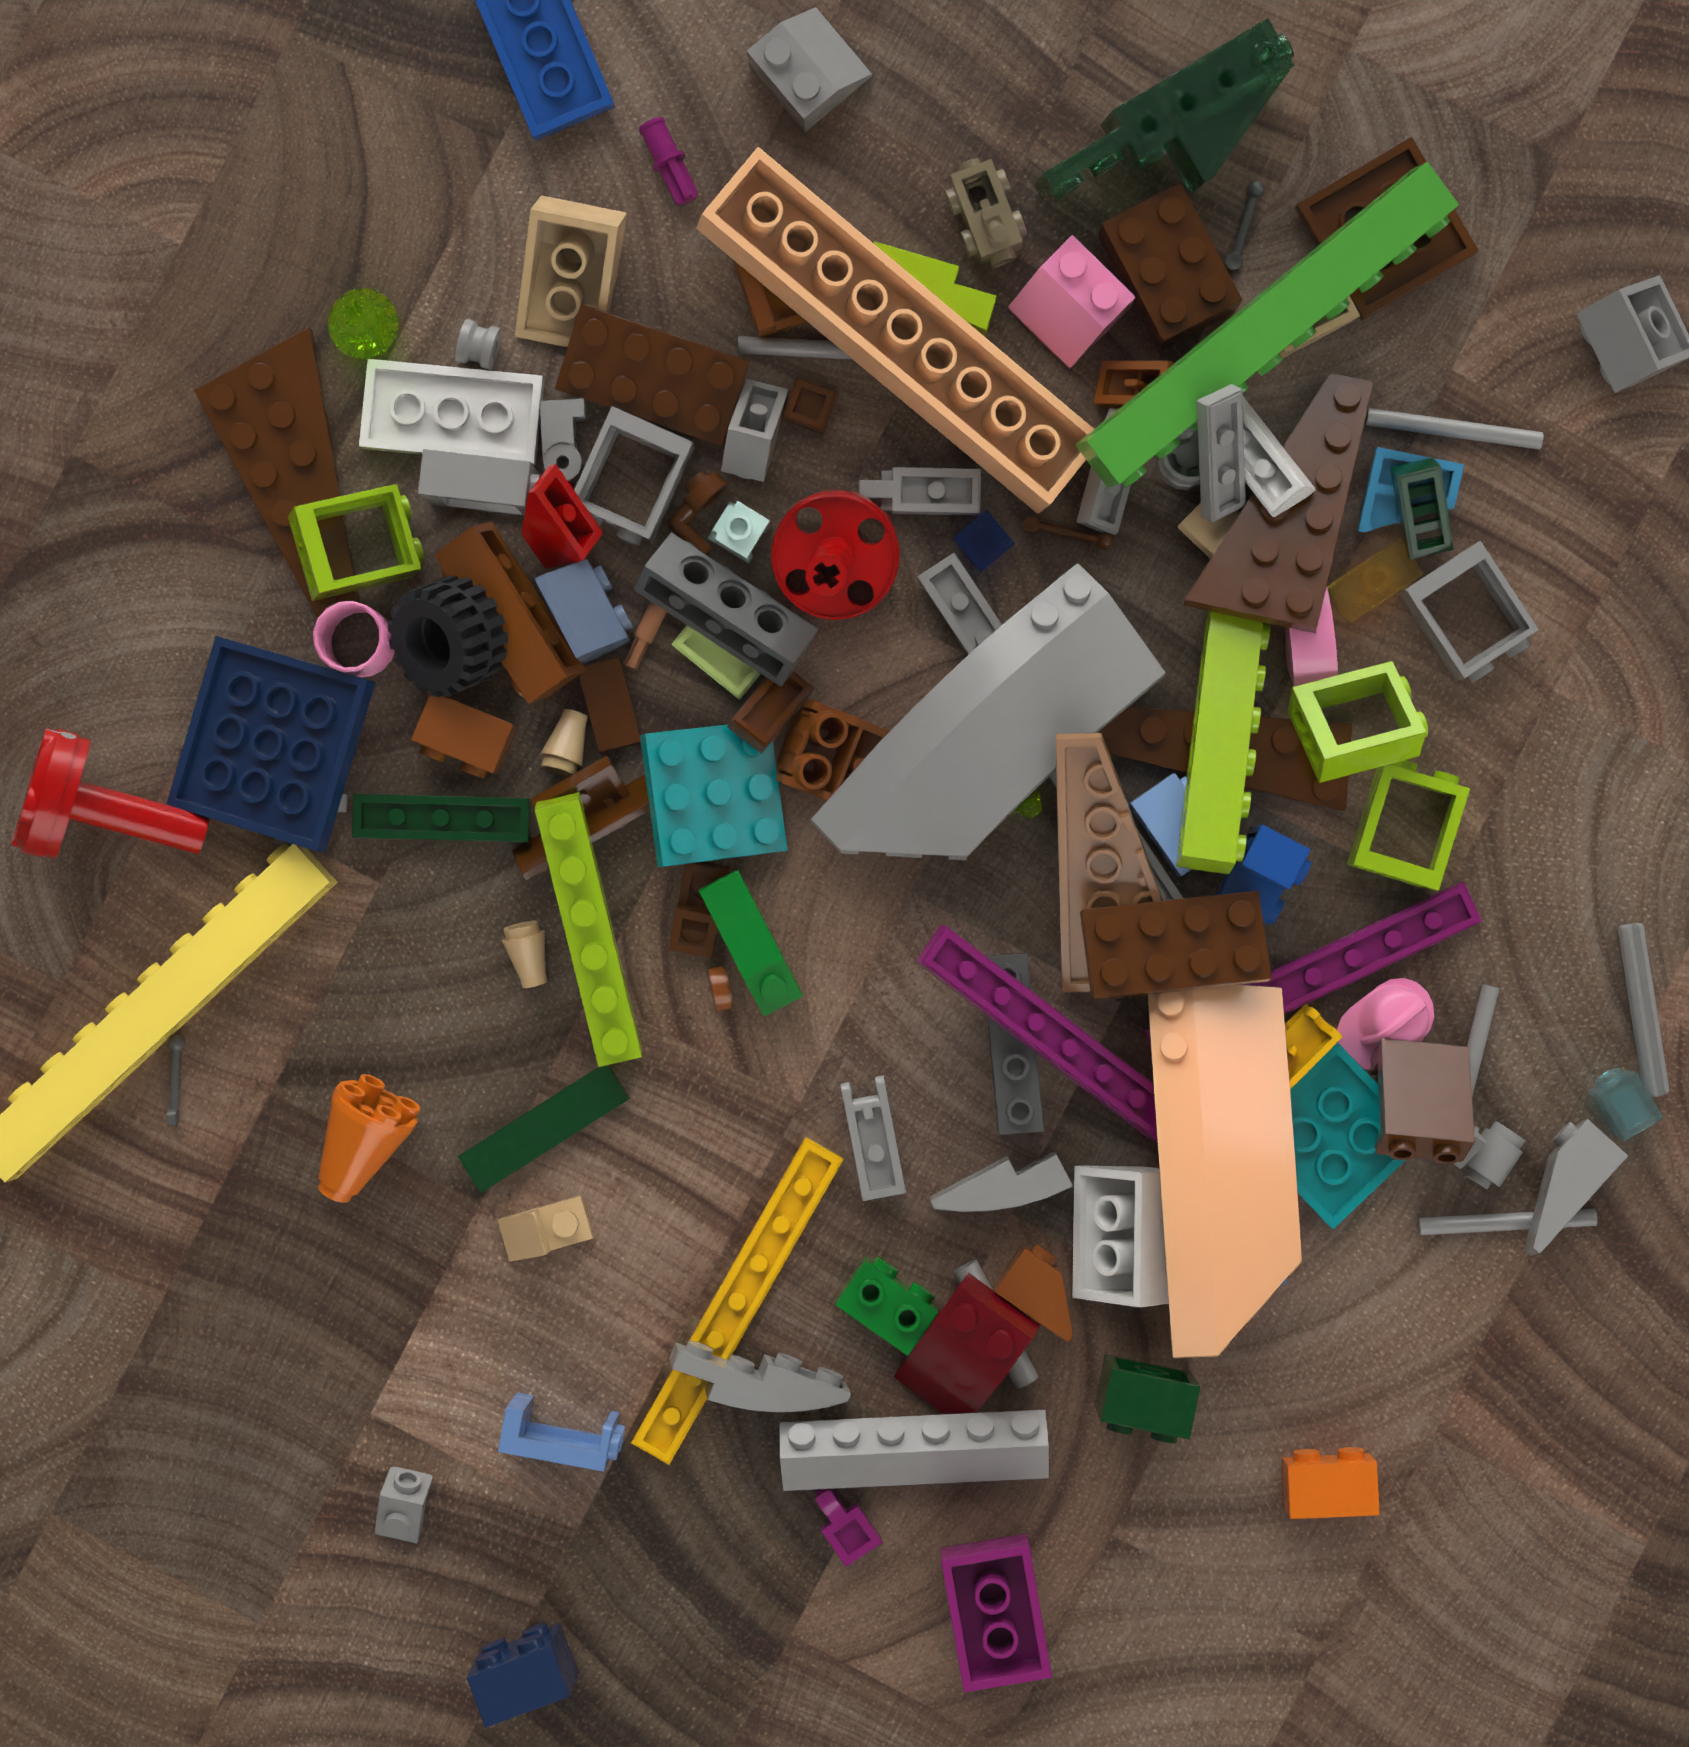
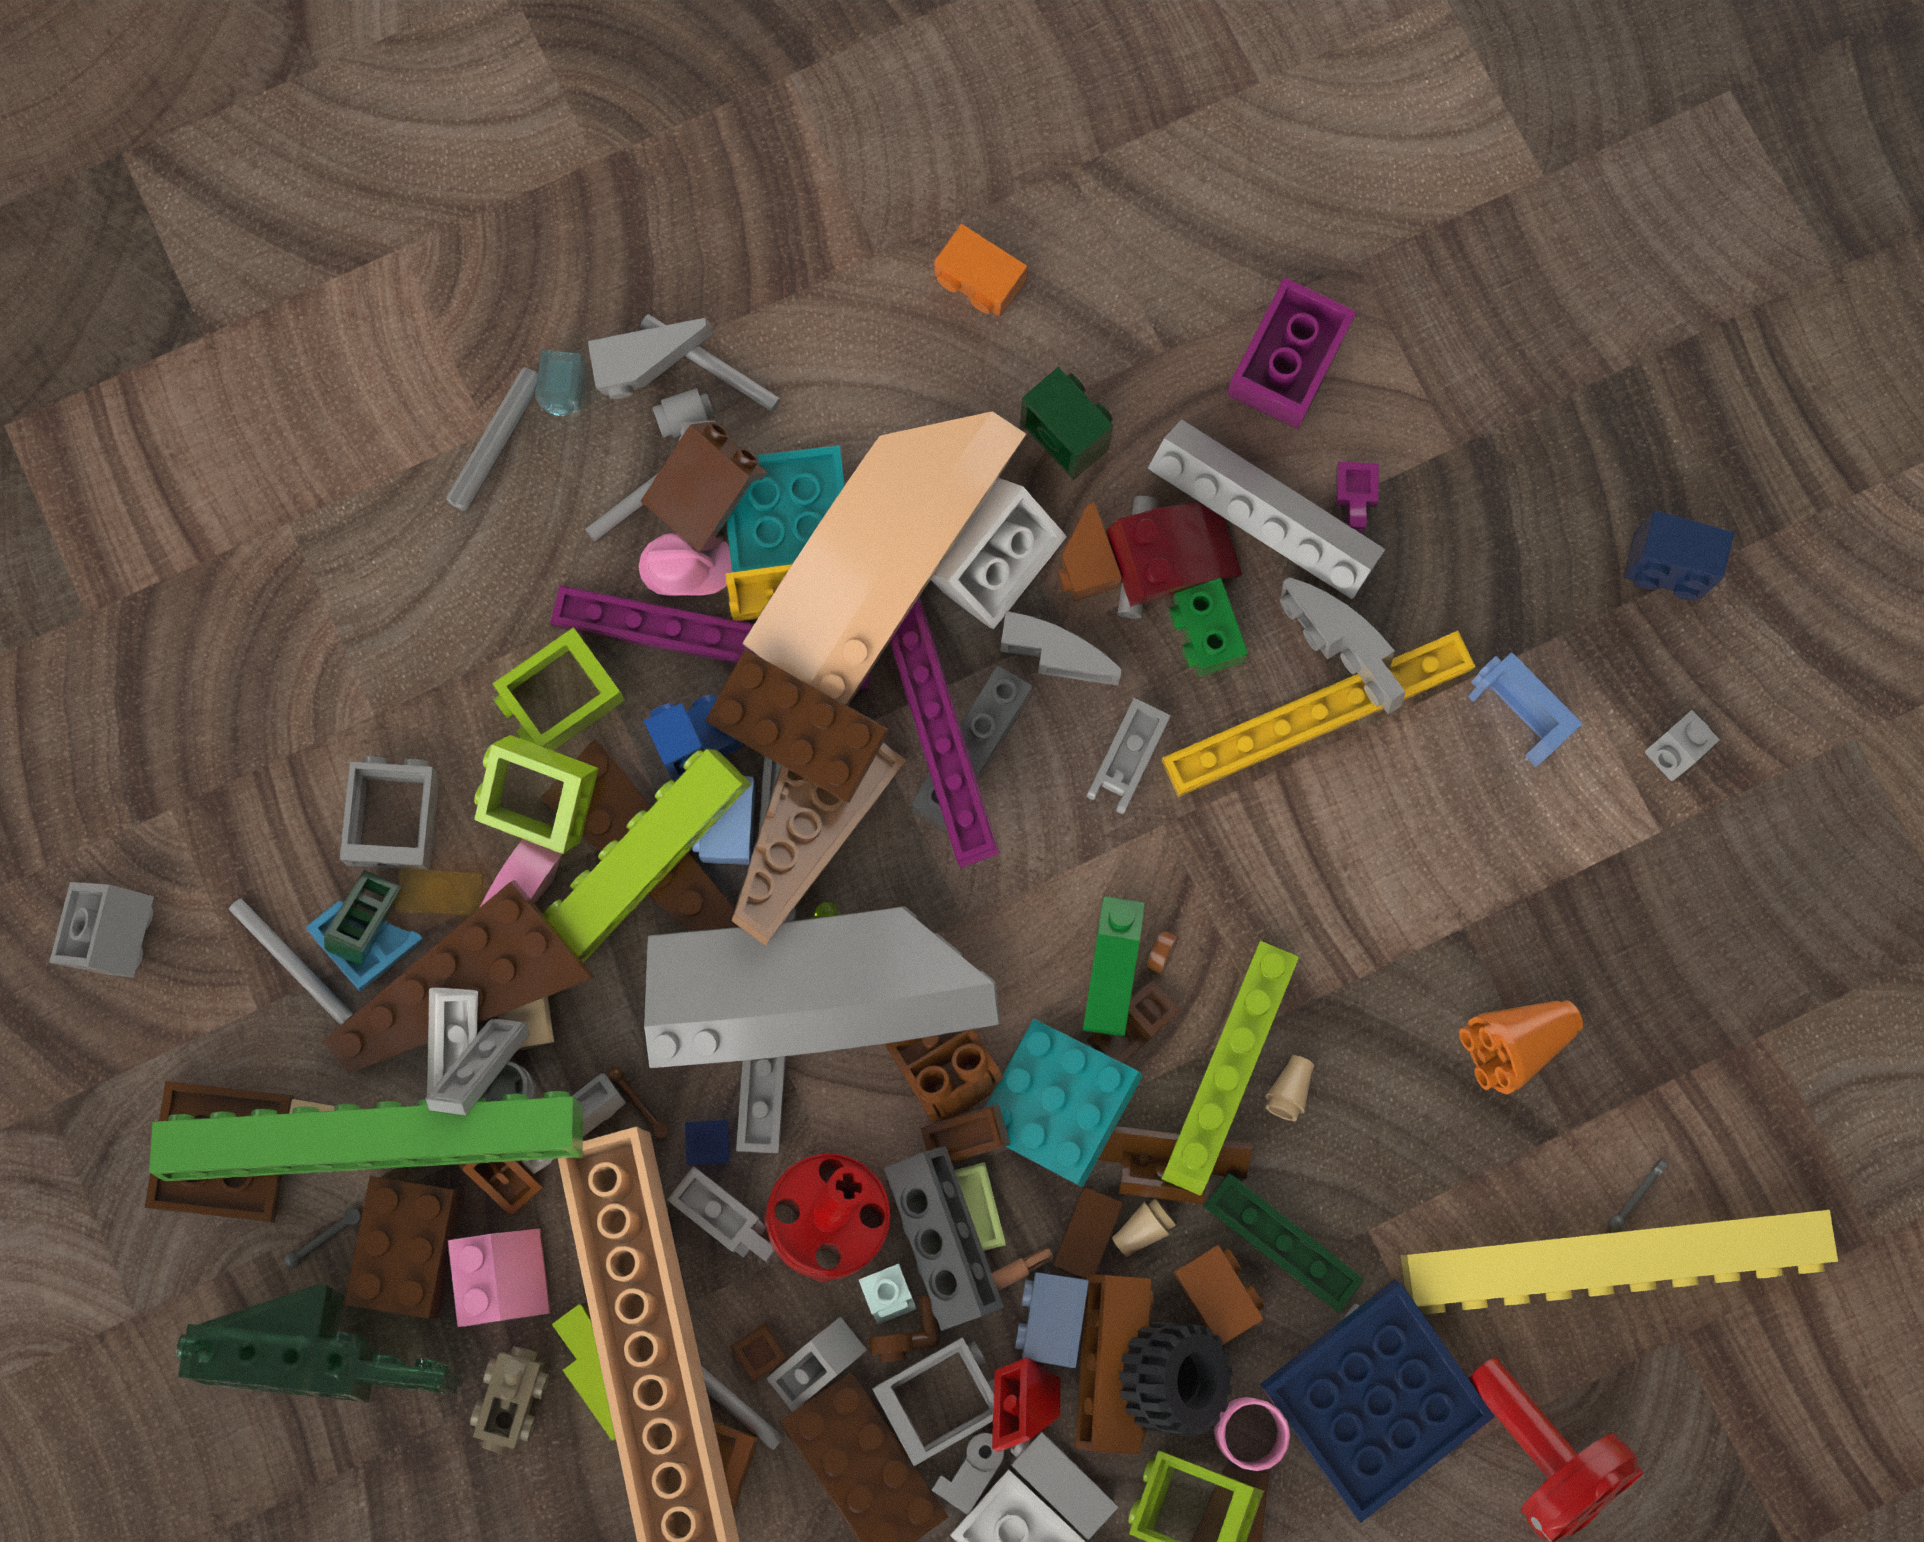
camera: 145 degrees left, 10 degrees down
dark green tile [457,1065,630,1193] -> none
tan slope [497,1195,594,1262] -> none

